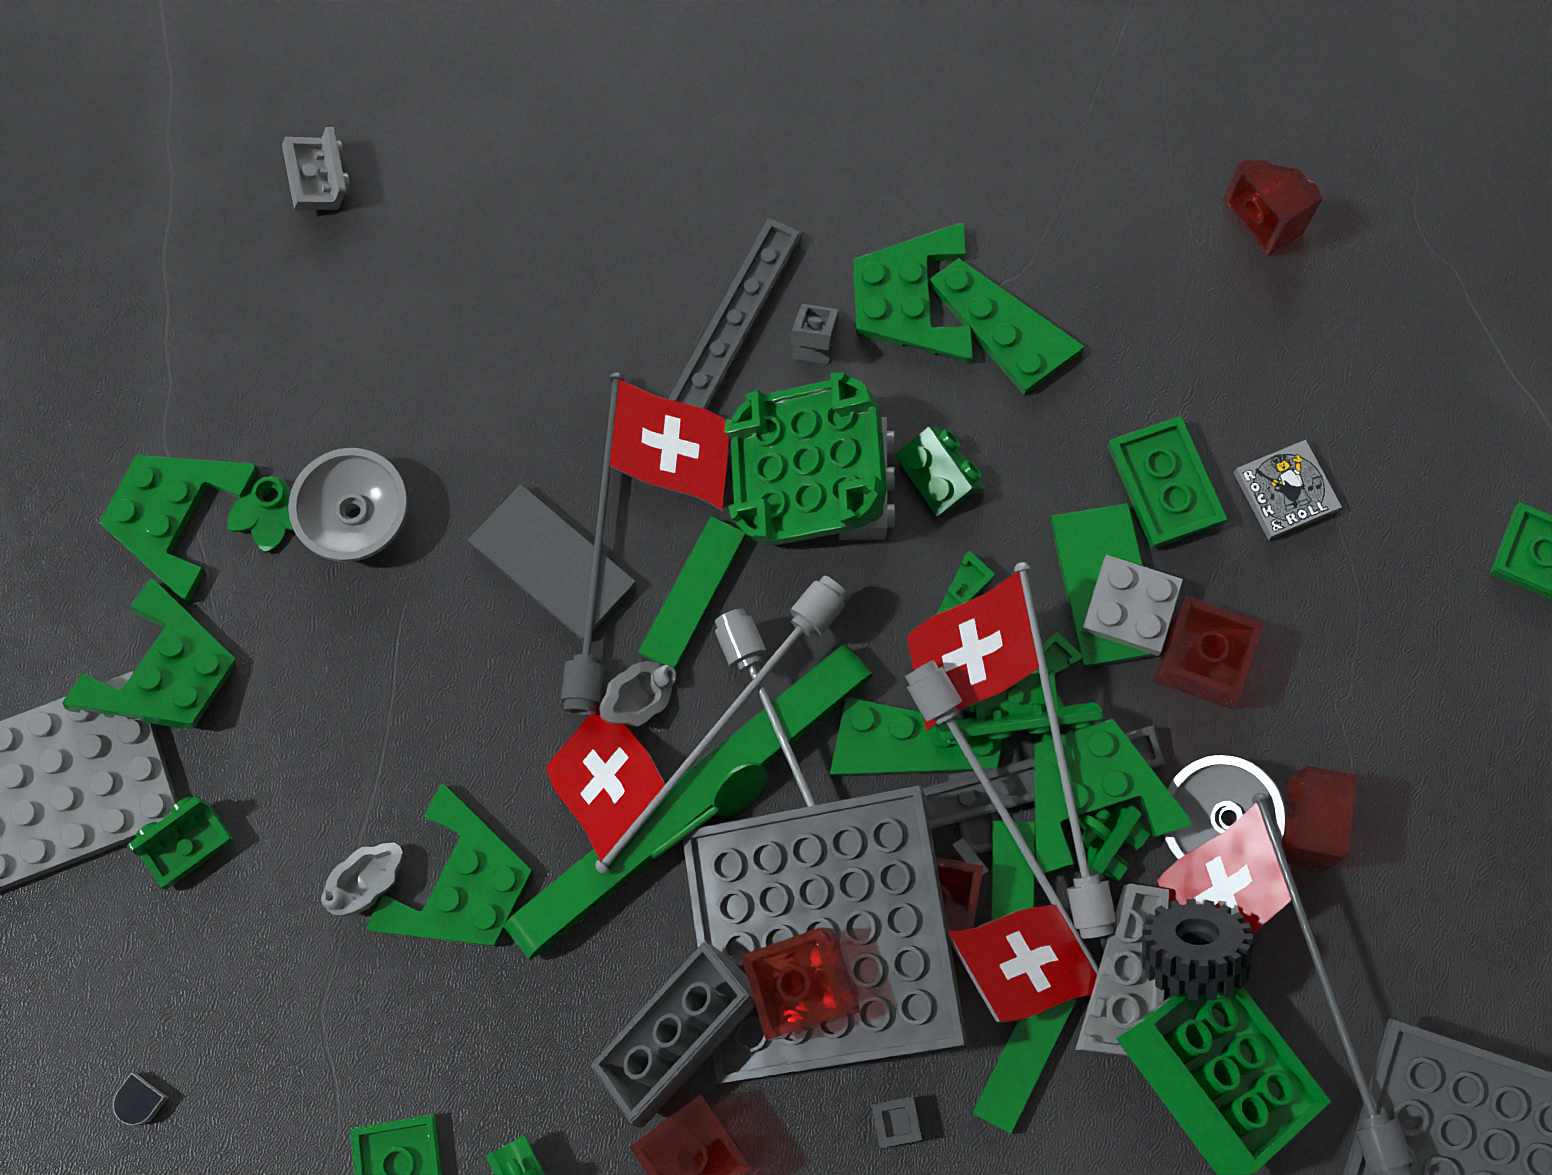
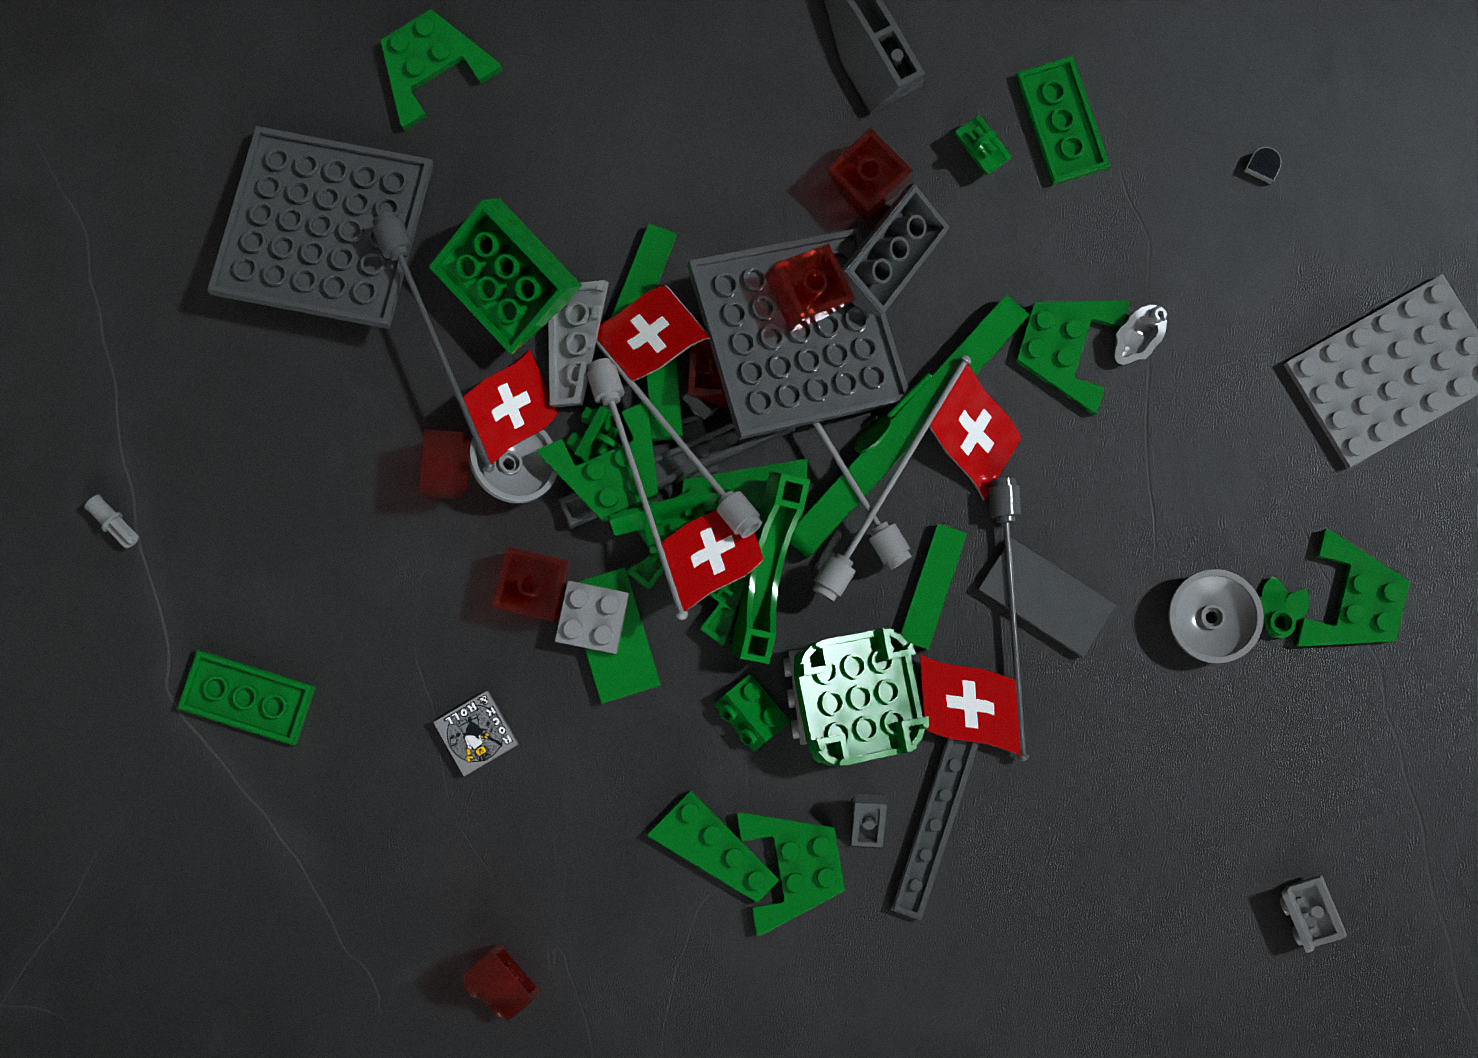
camera: 175 degrees right, 10 degrees up
green wing [62,578,236,730] -> none
green bracket [127,796,235,890] -> none
light grey arm [599,661,676,726] -> none
dark grey plate [871,1096,922,1148] -> none
green plate [1107,416,1227,549] -> none
black tyre [1142,899,1253,1001] -> none
none -> green arch [729,471,810,664]

